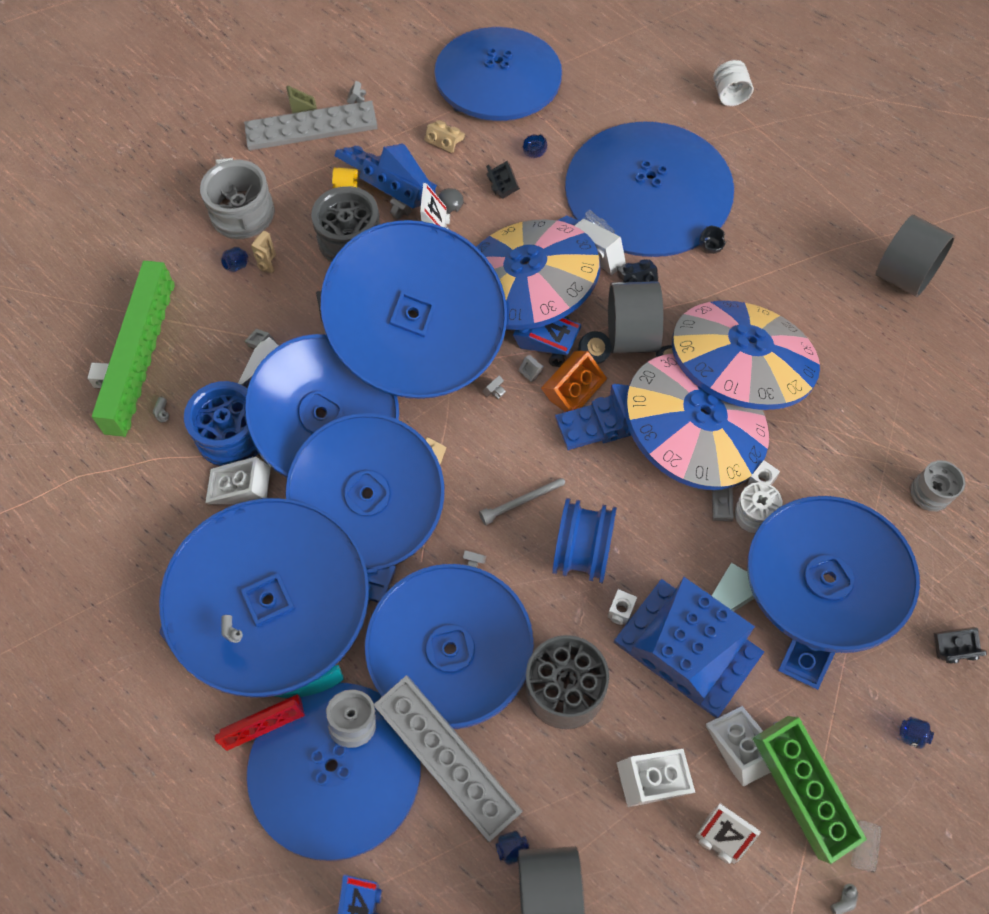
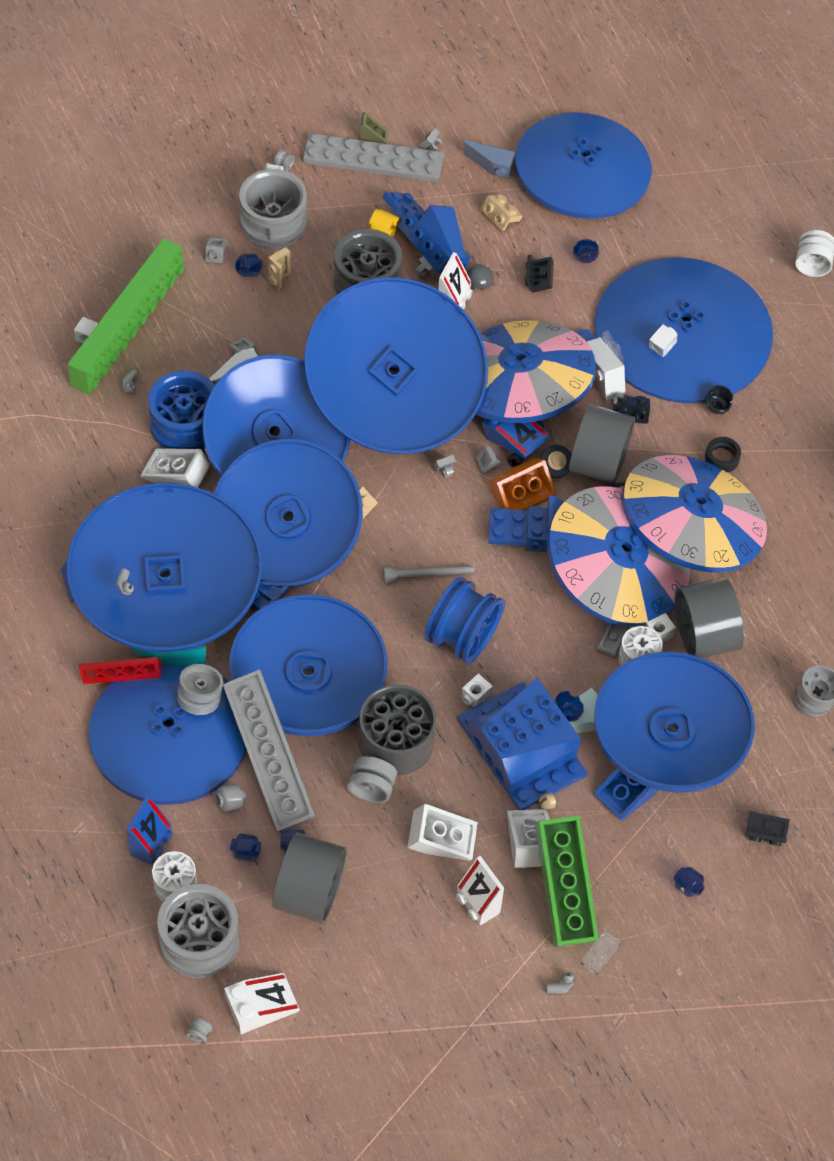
camera: 15 degrees right, 5 degrees down
light grey tile [463,550,486,568] -> none
none -> light grey bracket [205,237,227,264]
none -> light grey head [214,784,246,812]
none -> clear blue head [230,833,261,862]
none -> light grey wheel [274,150,295,171]
none -> light grey wheel [347,756,397,804]
none -> sand blue slope [464,140,515,178]
none -> tan hinge [539,792,556,810]
none -> clear blue hair [555,691,584,722]
none -> white brick [649,324,677,357]
none -> dark grey wheel [674,577,744,658]
none -> black tyre [705,437,741,473]

